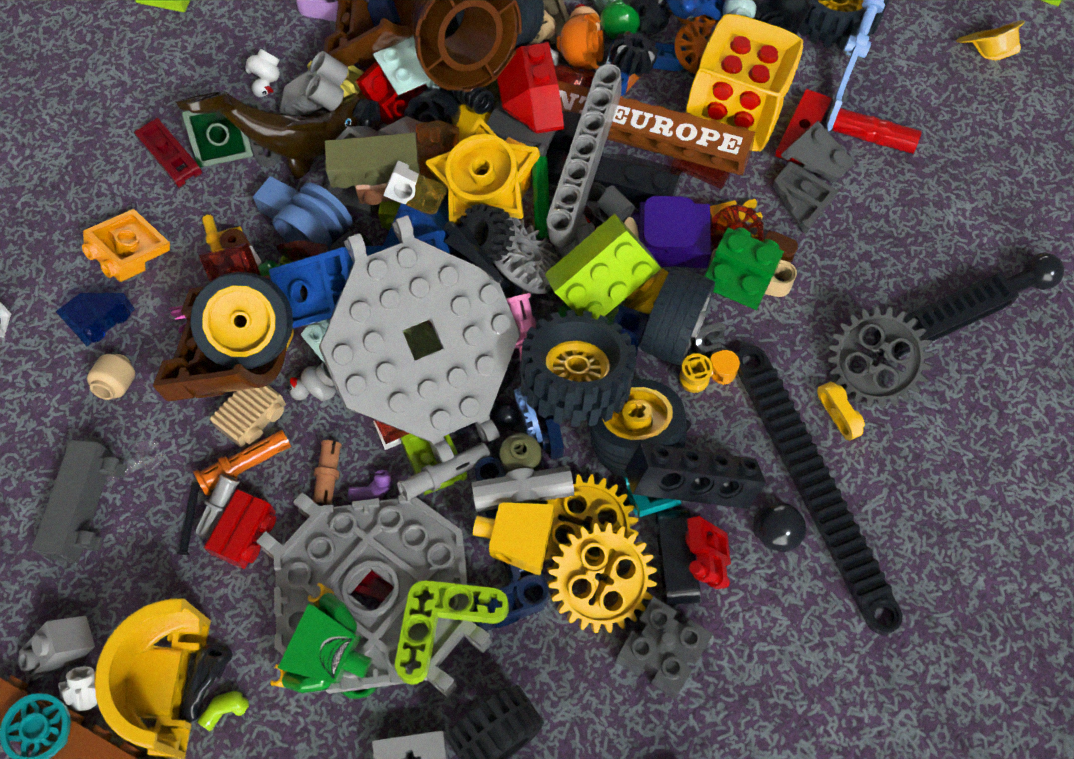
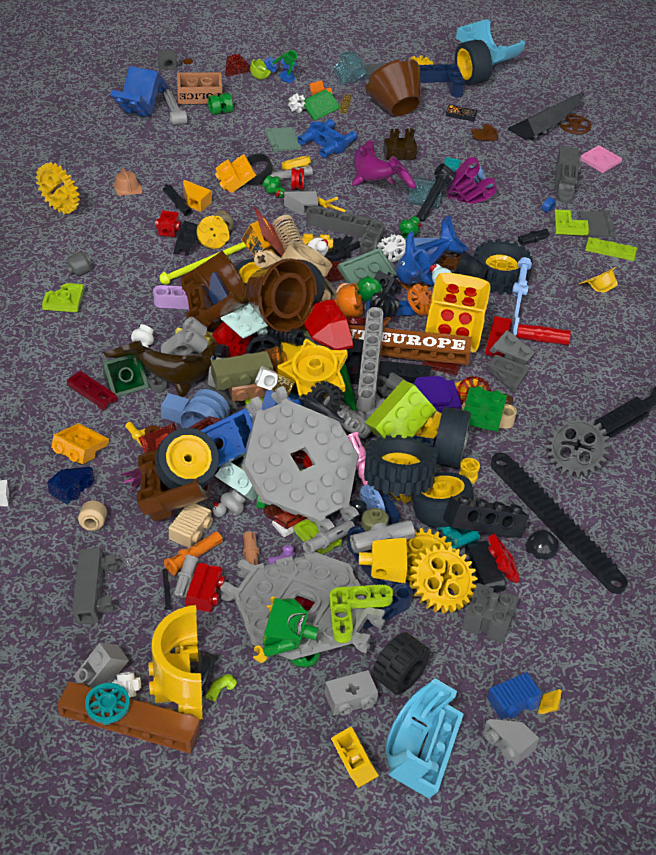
camera: 15 degrees left, 20 degrees down
leg [693,322,740,385] -> none
yellow plate [817,381,865,441] -> none

